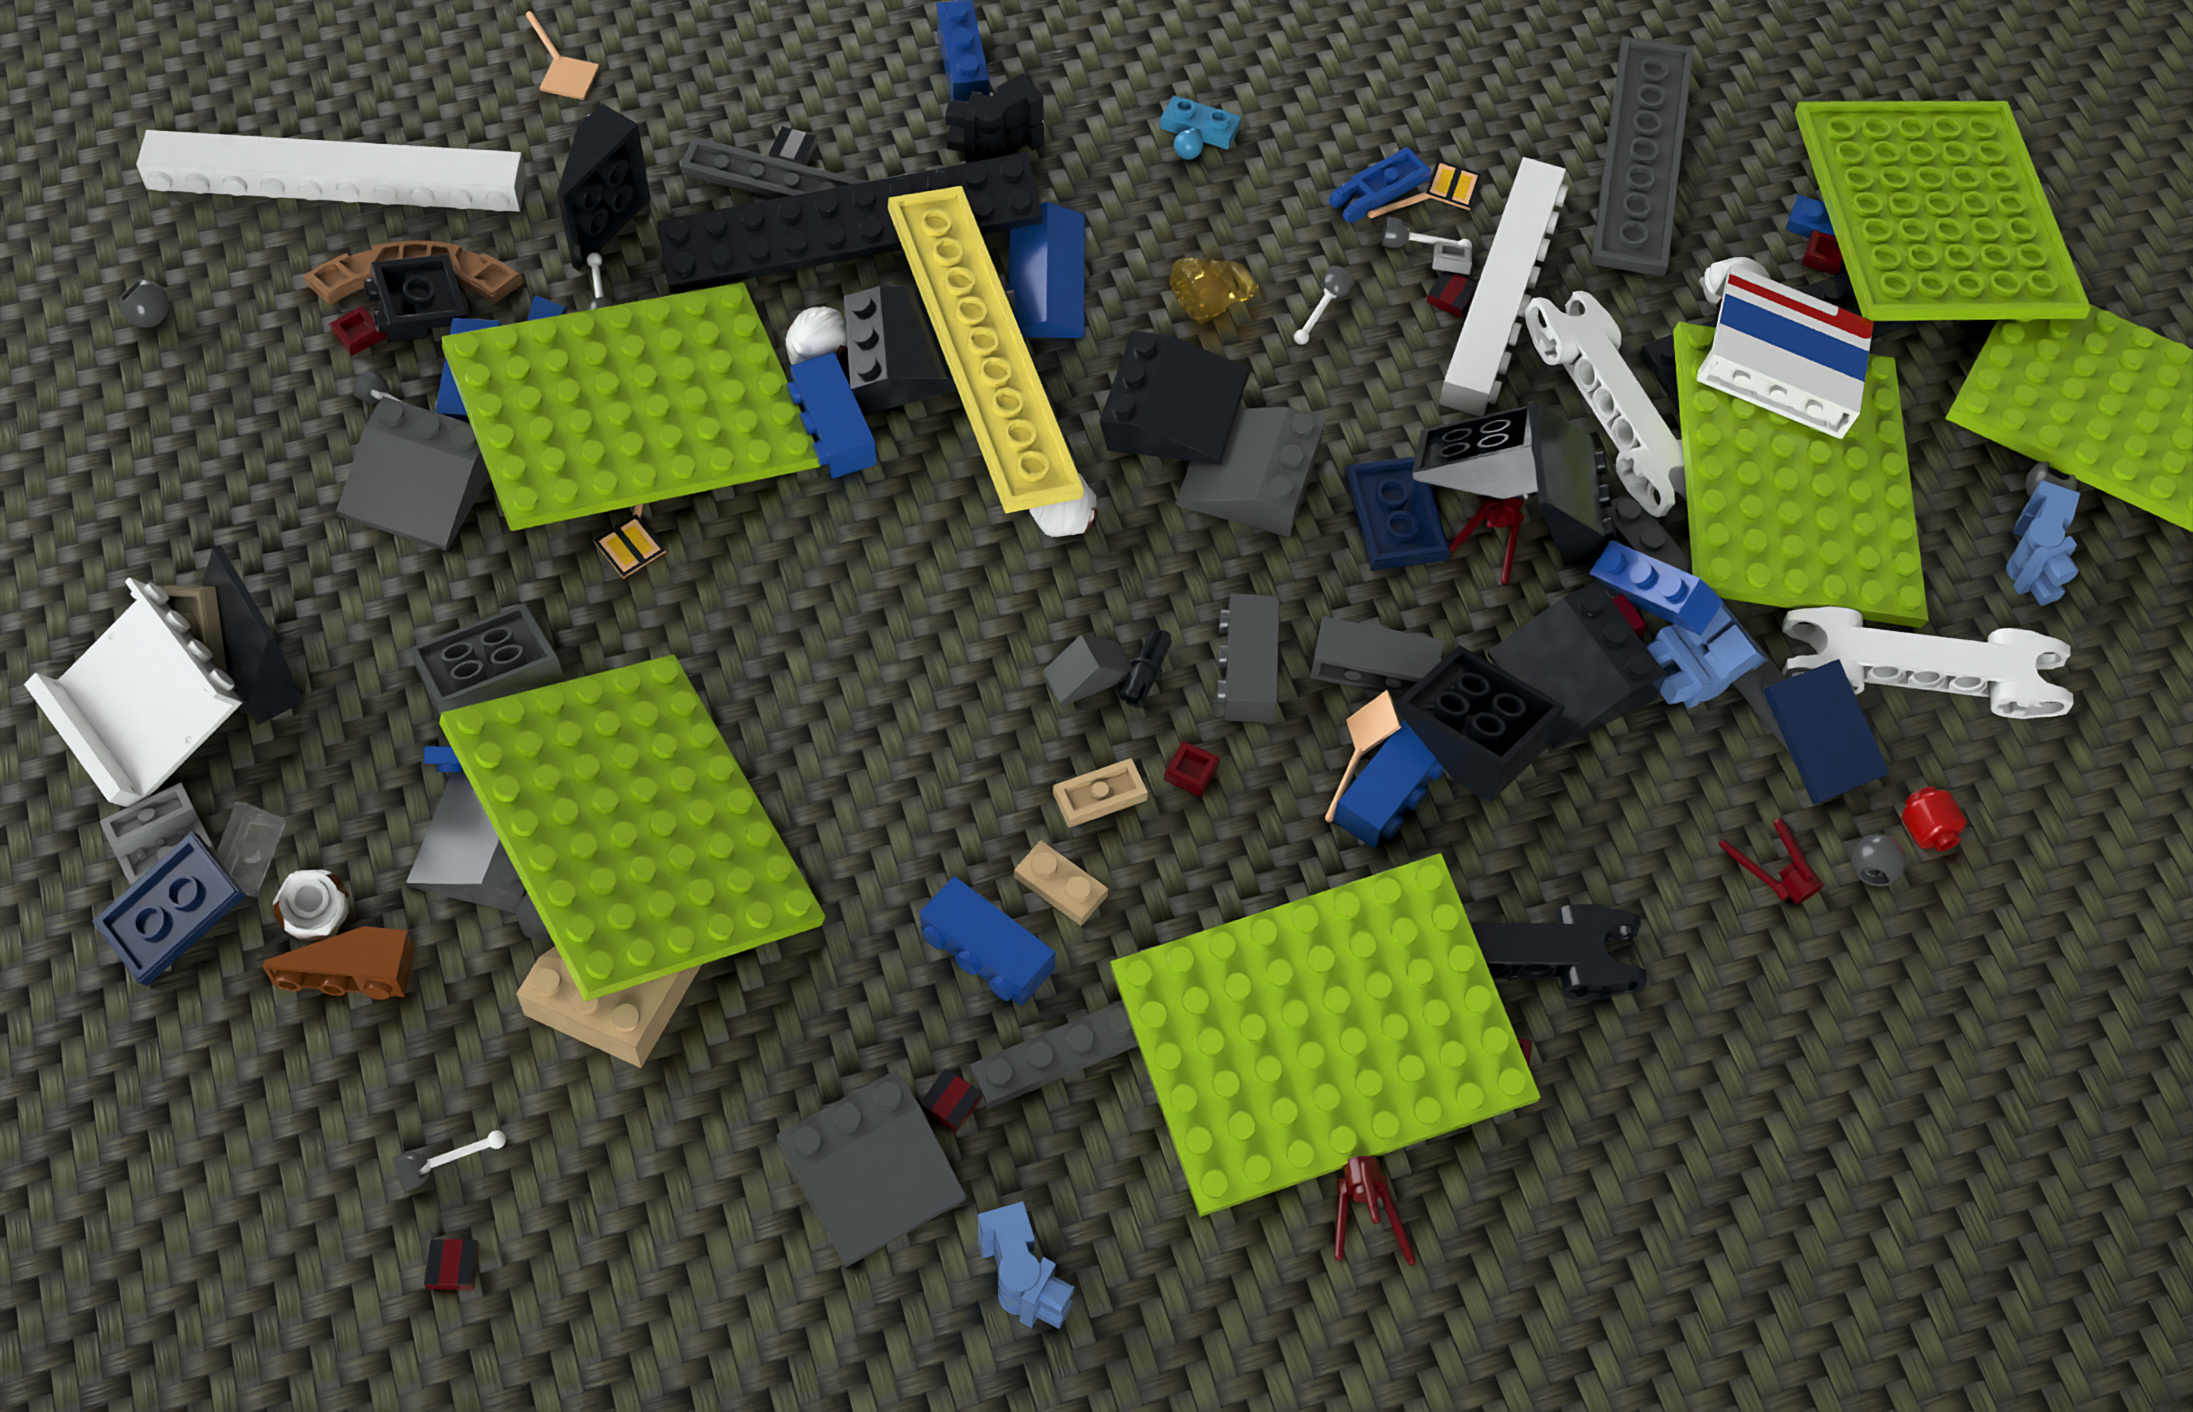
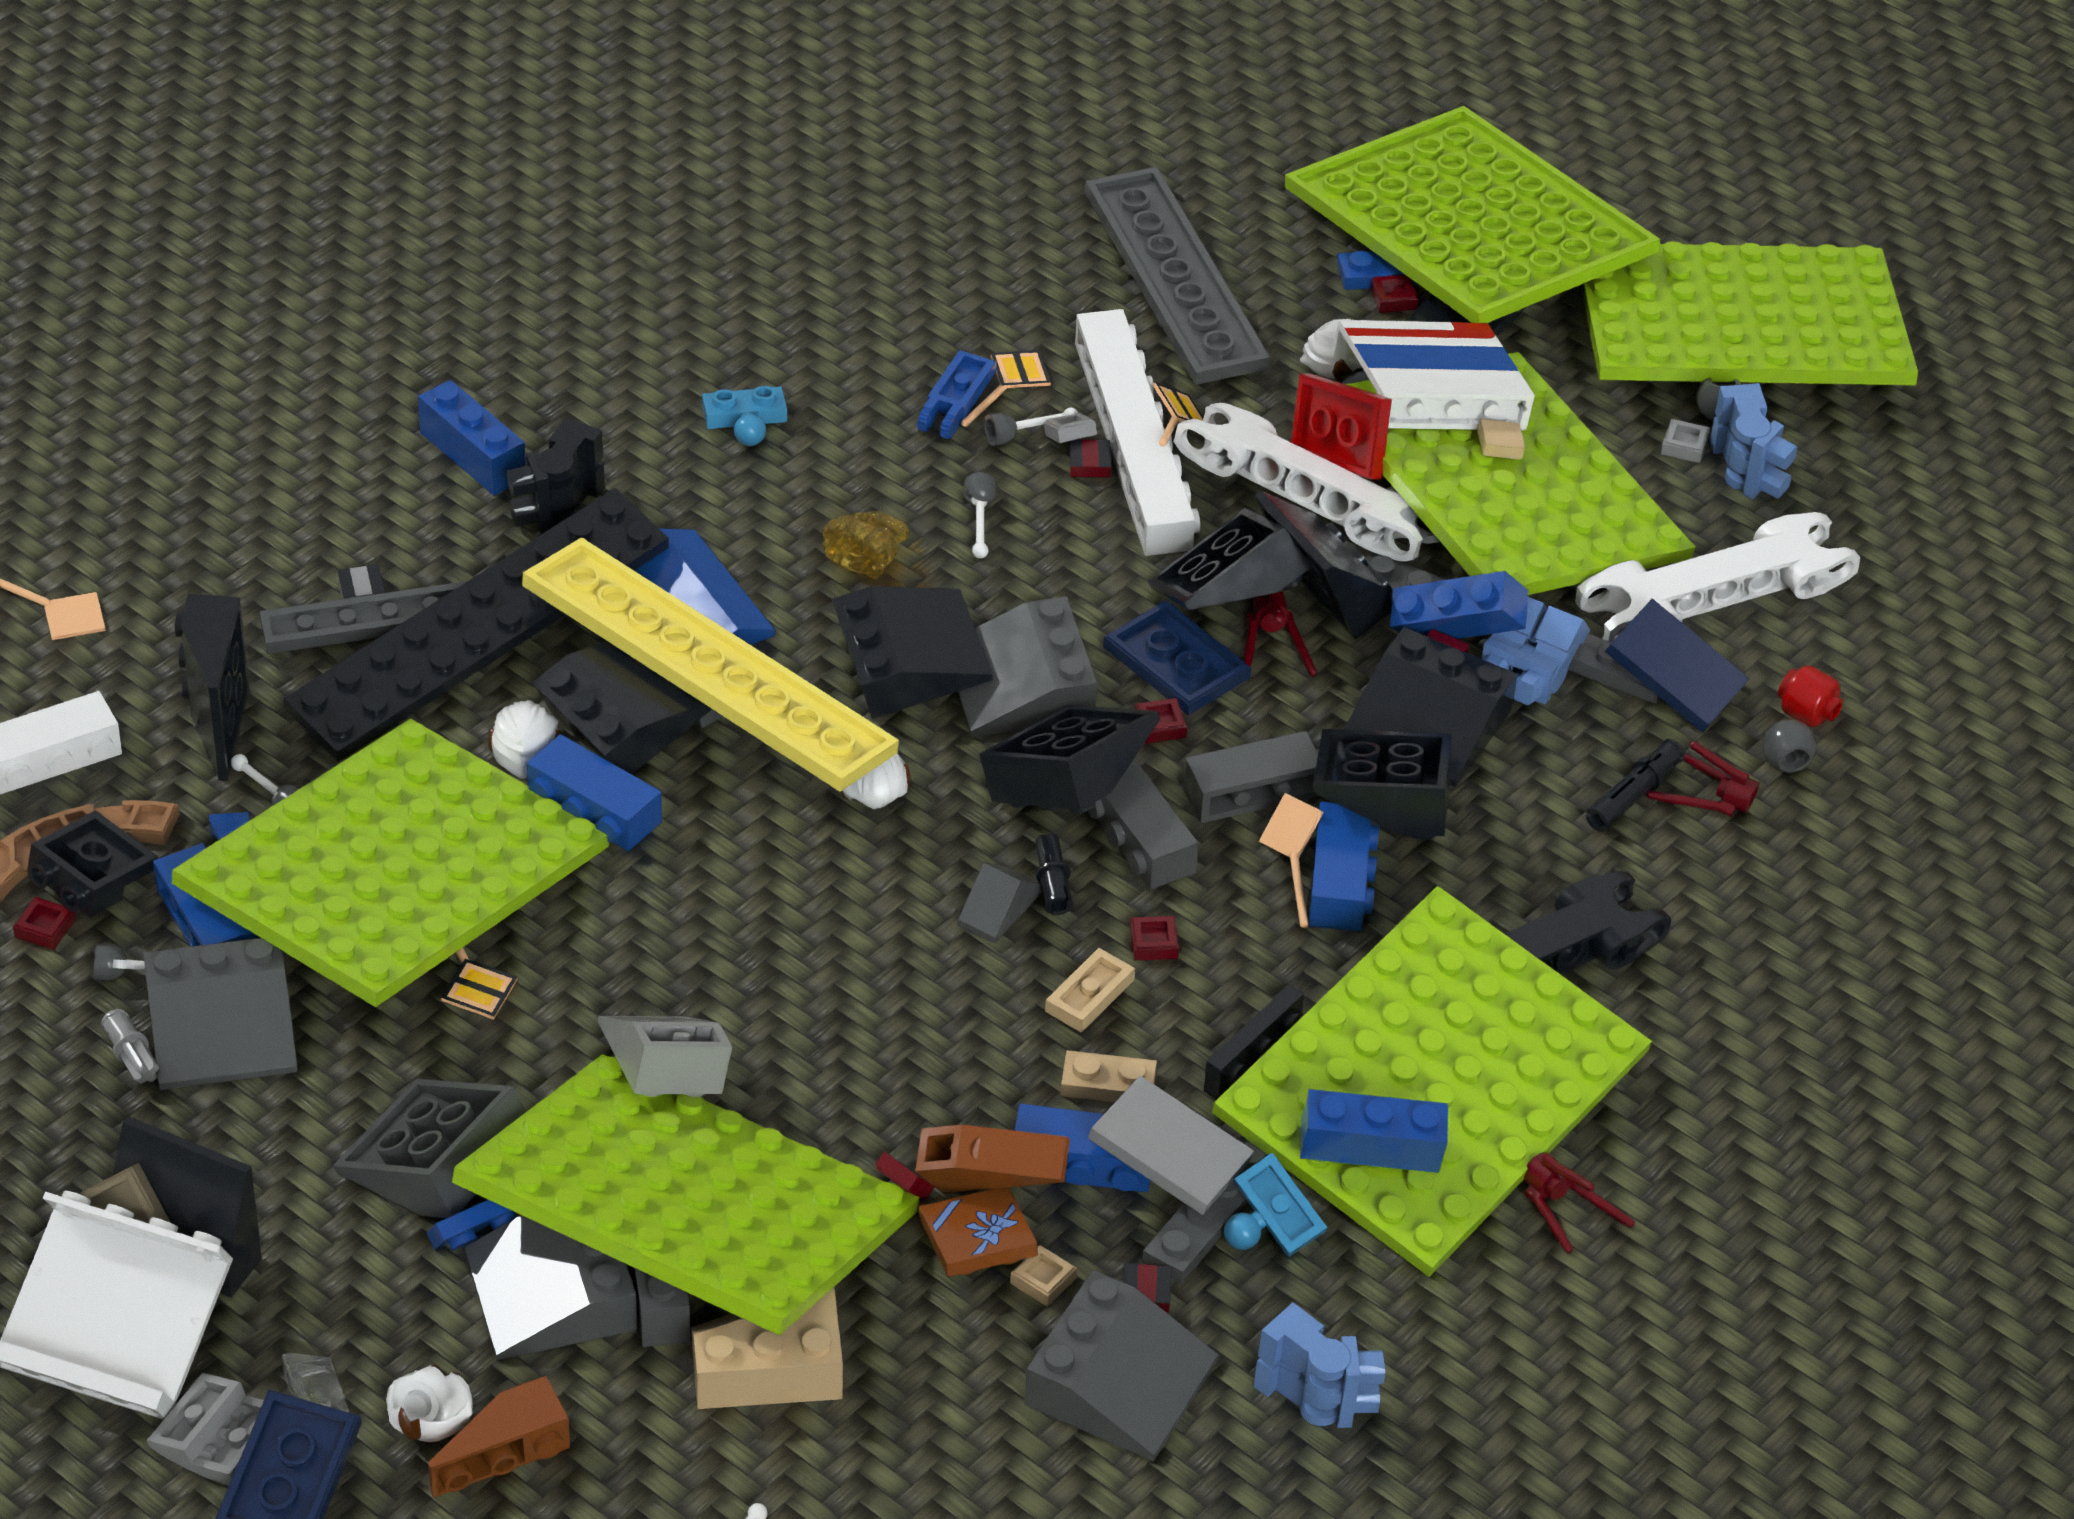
camera: 30 degrees left, 15 degrees down
none -> light grey axle [101,1009,159,1084]
none -> light grey slope [598,1016,732,1097]
none -> dark red tile [875,1151,935,1200]
none -> dark orange slope [915,1125,1070,1193]
none -> dark orange tile [919,1187,1038,1277]
none -> black slope [979,705,1160,813]
none -> tan tile [1010,1245,1077,1307]
none -> light grey tile [1088,1075,1254,1215]
none -> dark red tile [1135,698,1187,744]
none -> piece [1153,382,1203,447]
none -> black plate [1204,985,1304,1099]
none -> dark azure plate [1224,1153,1327,1258]
none -> red tile [1291,374,1392,479]
none -> blue brick [1300,1089,1448,1173]
none -> tan tile [1477,419,1525,459]
none -> black pin [1586,739,1685,832]
none -> light grey tile [1661,419,1710,463]

